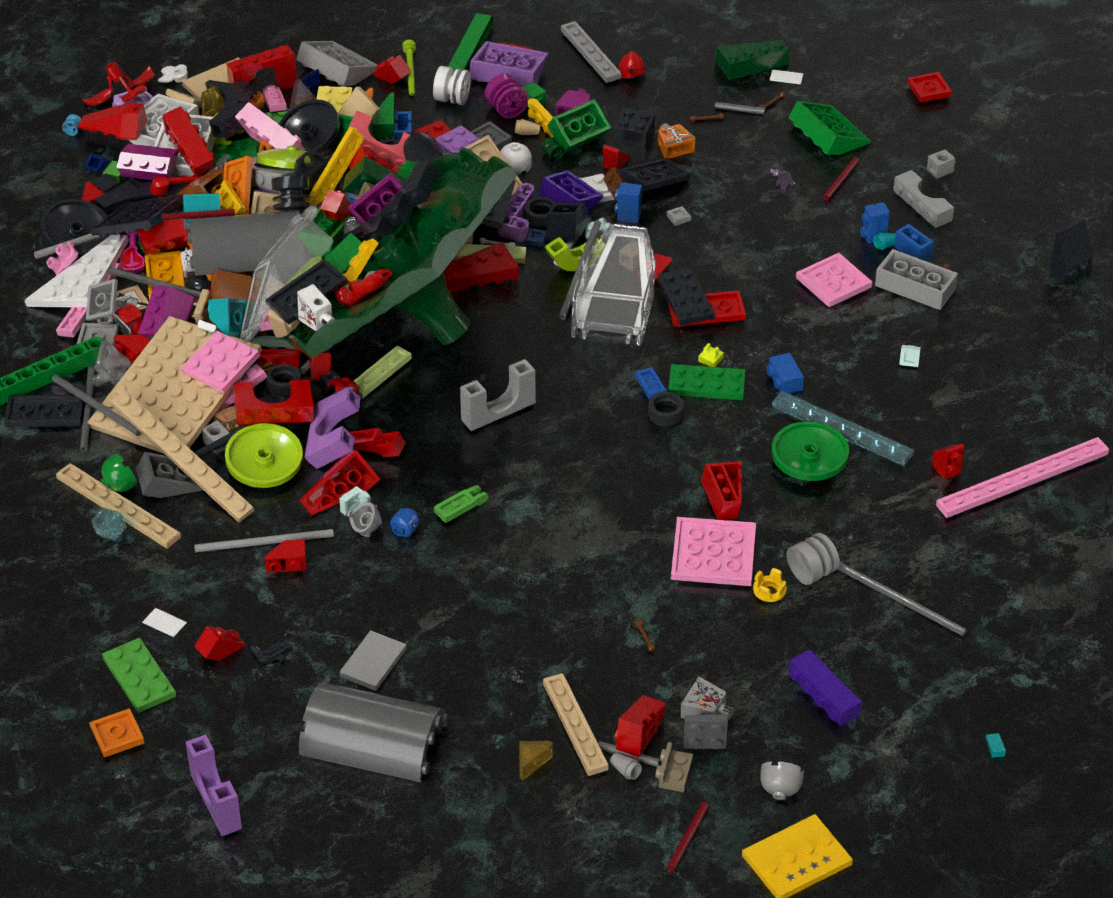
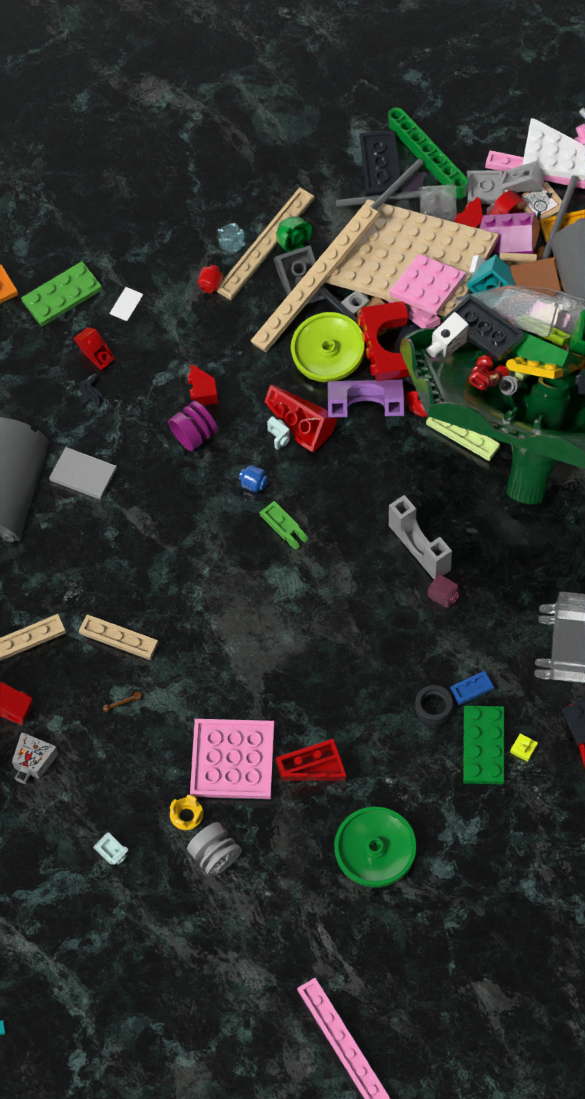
camera: 90 degrees right, 20 degrees up
light grey piece [195,529,334,553] -> none
light grey helmet [347,502,382,537] -> none
red slope [349,428,405,458] -> none
blue brick [766,353,804,395] -> none
clear light blue tile [772,391,914,465] -> none
dark purple brick [789,649,862,726] -> none
dark grey piece [837,562,967,636] -> none
light aqua tile [899,345,920,367] -> none
red slope [932,444,964,480] -> none
none -> tan plate [79,615,158,660]
none -> light aqua bracket [93,833,128,864]
none -> magenta wheel [168,401,218,451]
none -> red head [197,265,224,293]
none -> clear pink brick [428,574,459,608]

